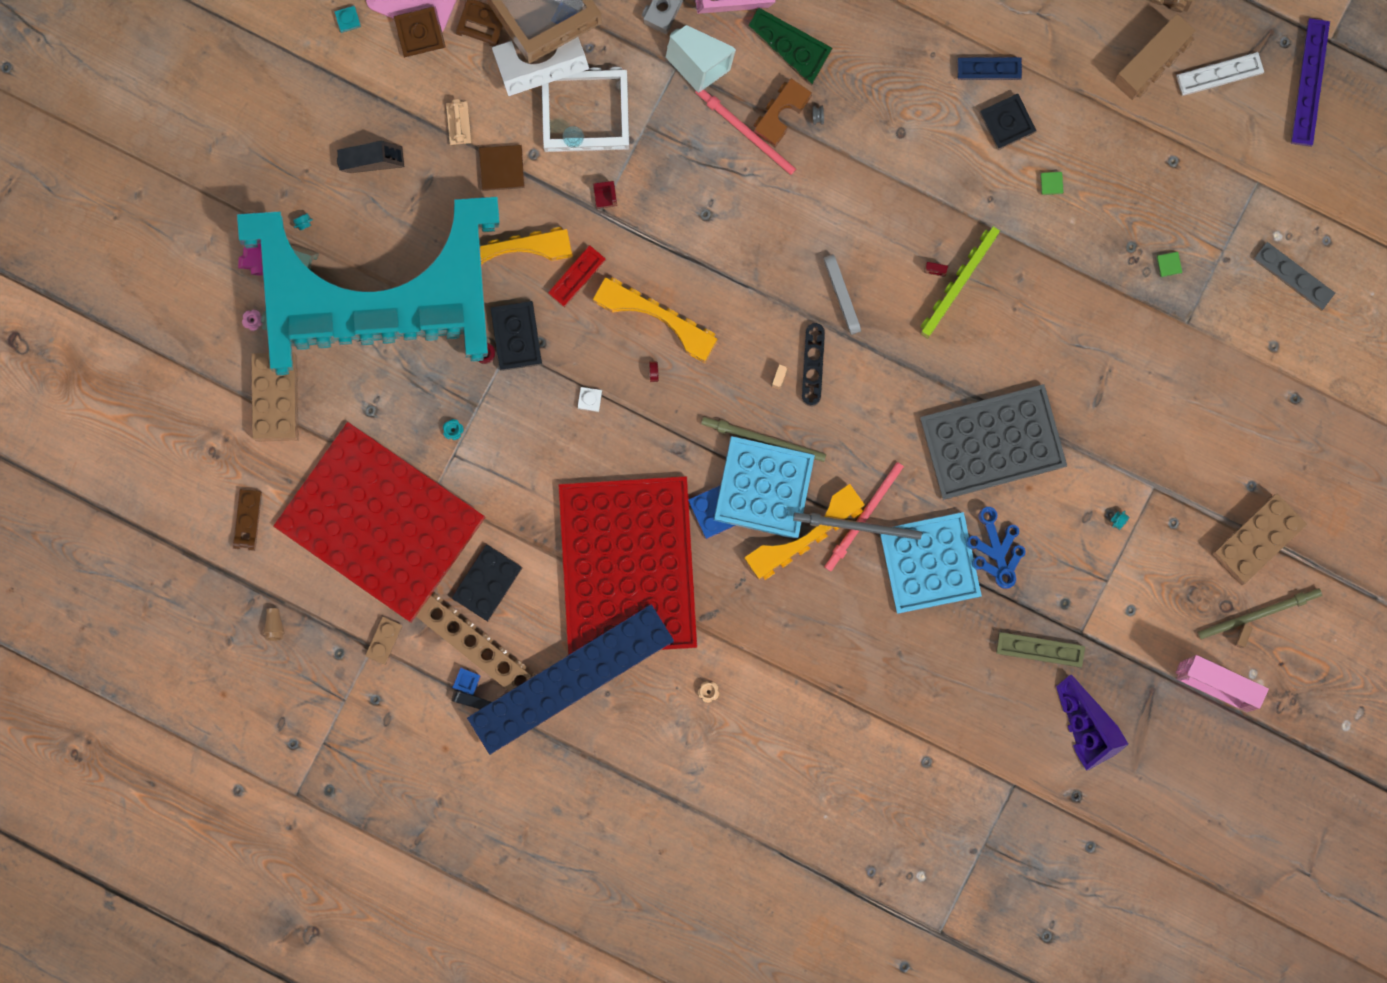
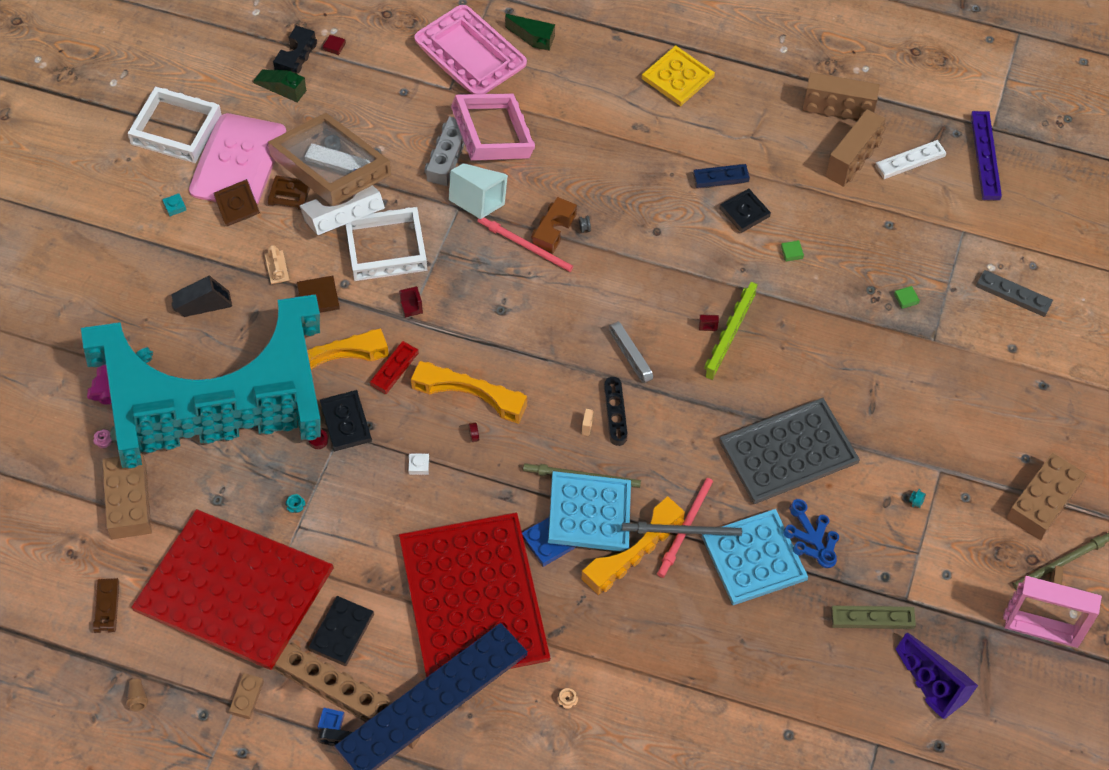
camera: 15 degrees left, 25 degrees down
clear light blue plate [563,126,584,148] -> none
dark green wing [748,8,833,86] -> none

